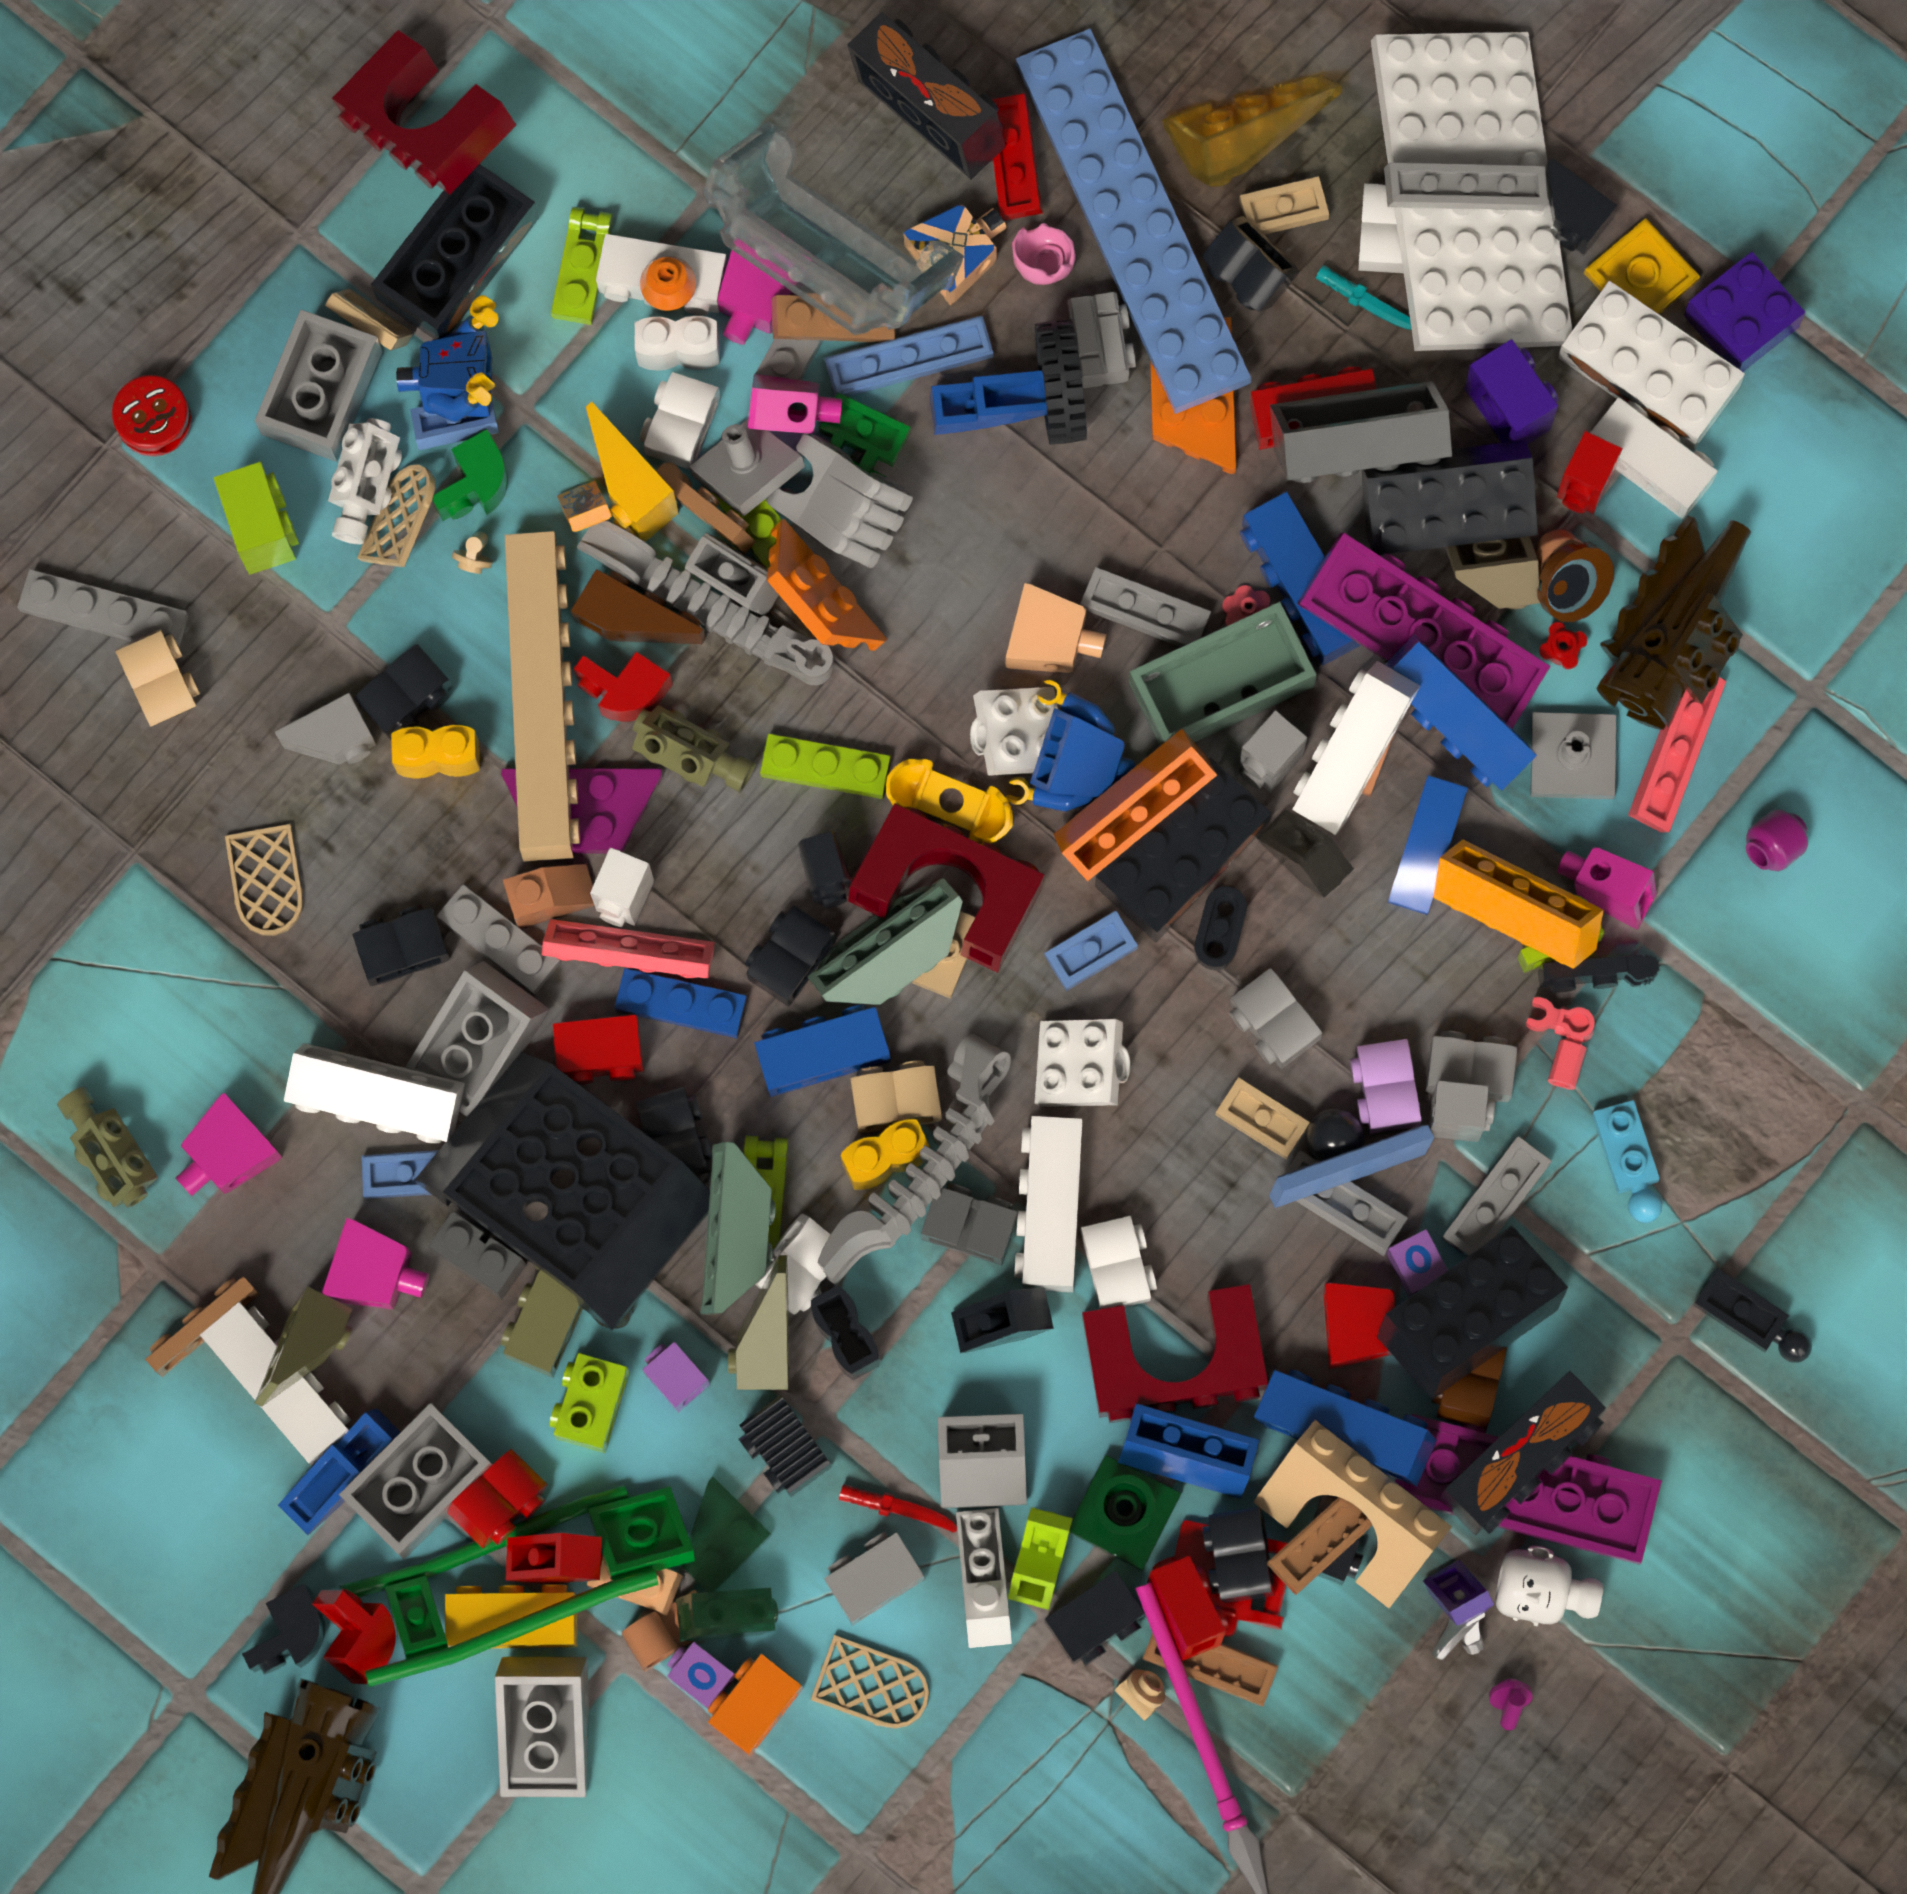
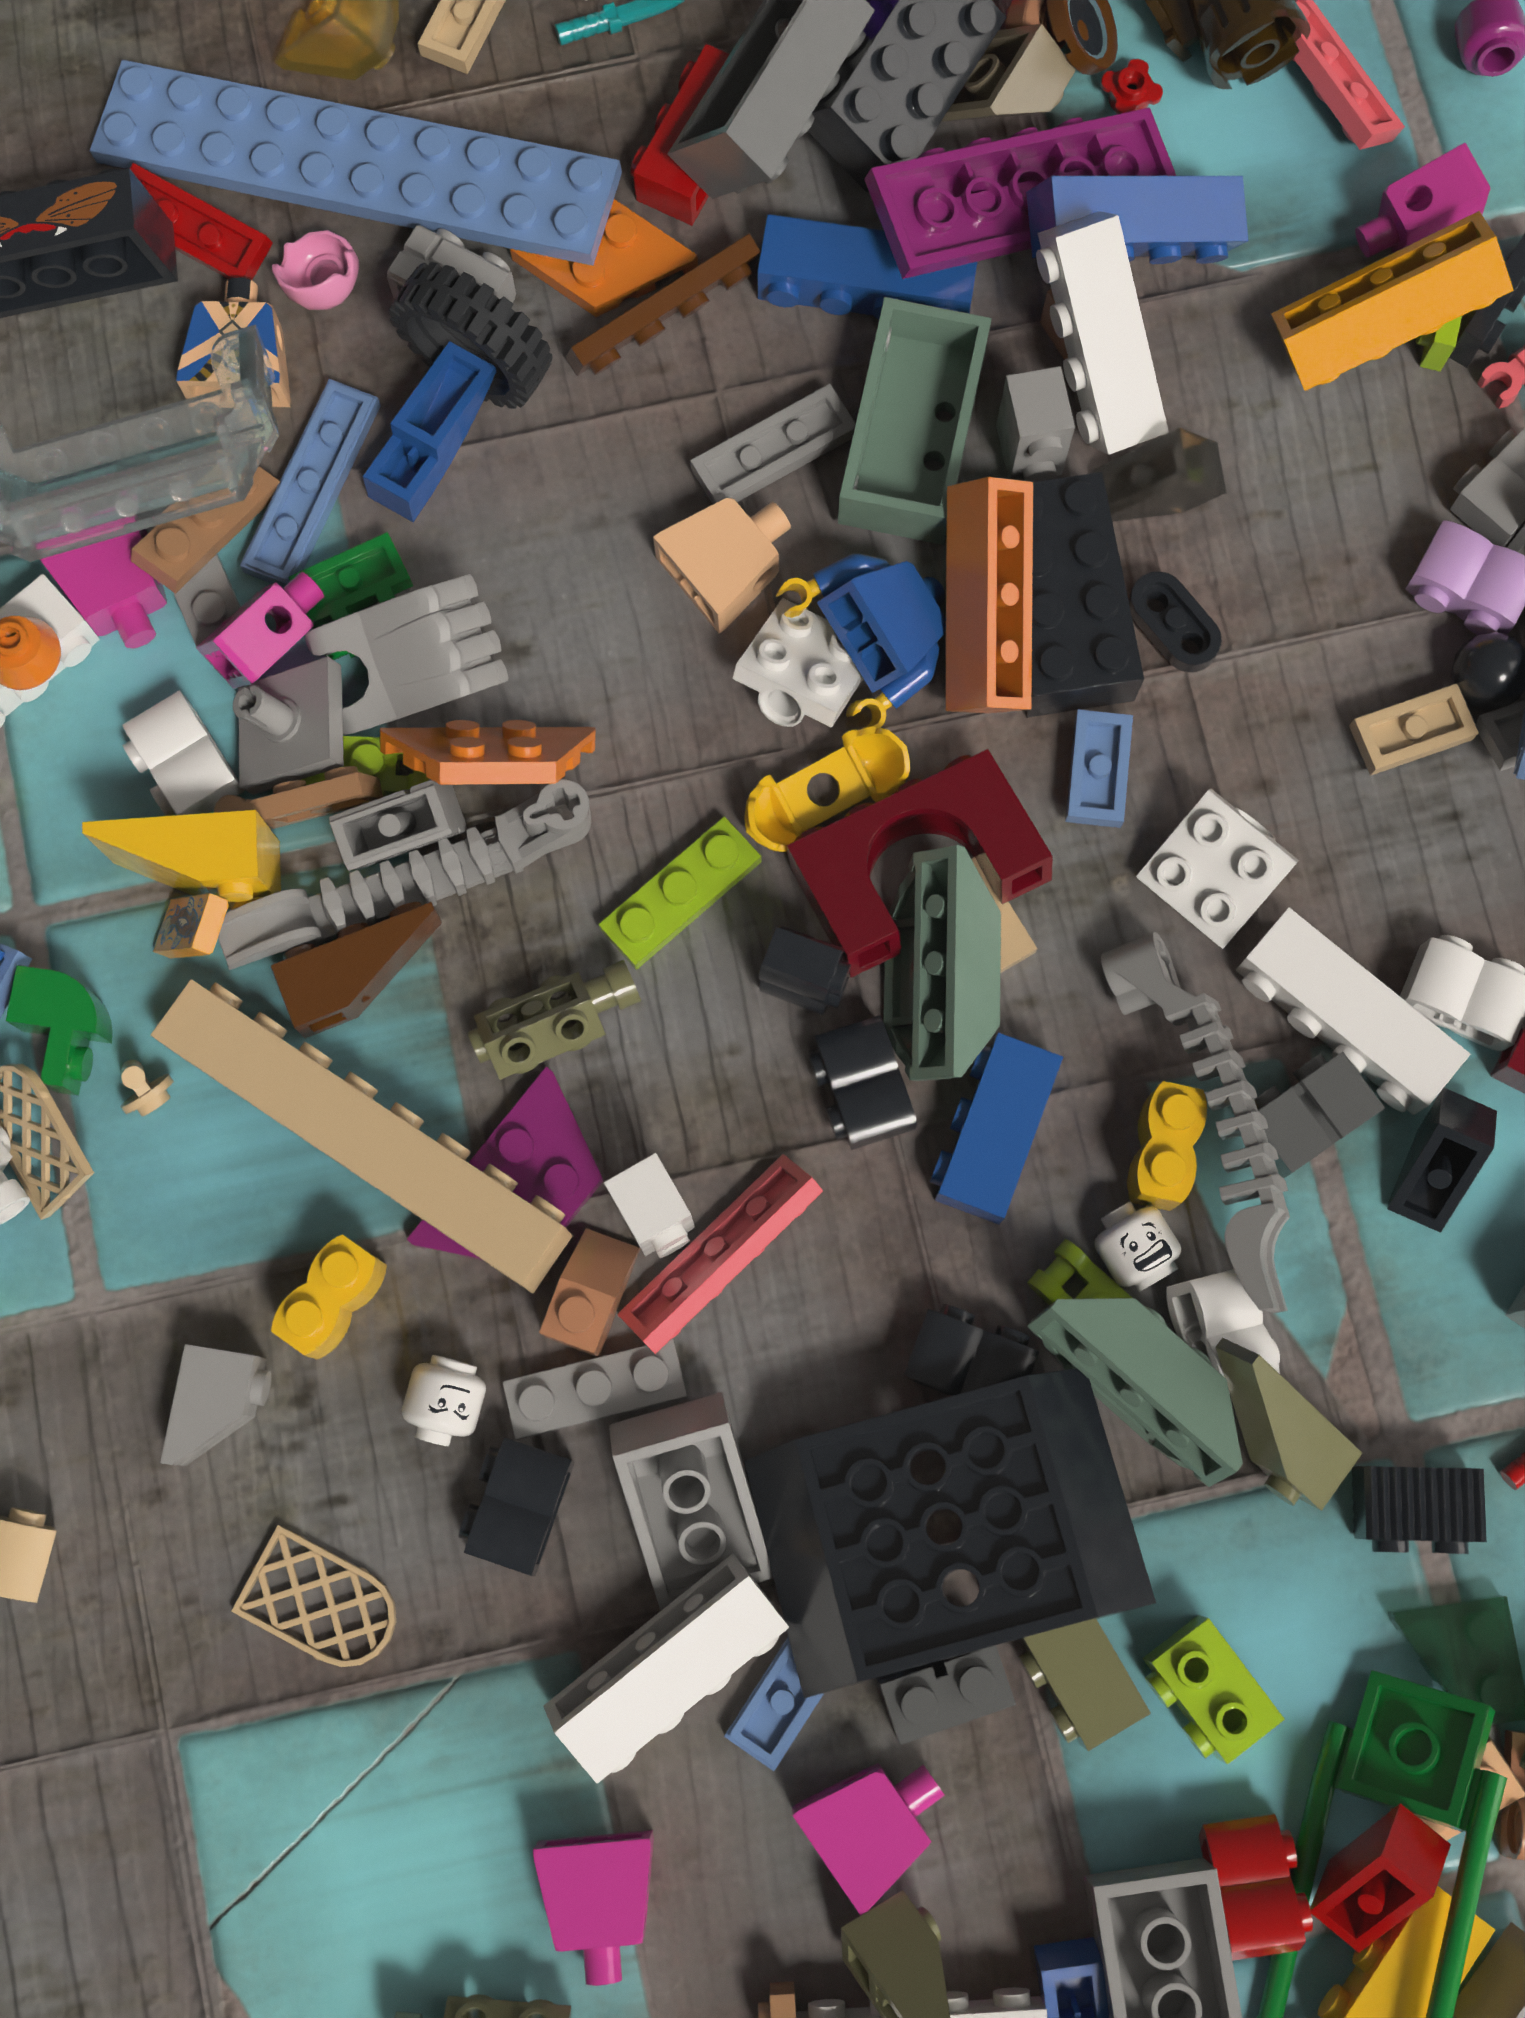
camera: 55 degrees left, 0 degrees up
black brick [354,644,453,740] -> none
red brick [553,1015,644,1085] -> none
red brick [574,652,673,722] -> none
blue plate [614,968,747,1039] -> none
white brick [634,316,720,371] -> none
medium lavender brick [642,1342,710,1413] -> none
black brick [811,1286,880,1380] -> none
tan brick [850,1060,942,1133] -> none
black brick [1202,216,1300,312] -> none
coral plant [1222,585,1270,626] -> none
light grey brick [1229,968,1322,1069] -> none
blue slope [1388,775,1468,915] -> none
light grey tile [1530,712,1616,799] -> none
none -> white head [402,1355,486,1446]
none -> reddish brown plate [566,233,761,376]
none -> white head [1095,1201,1181,1292]

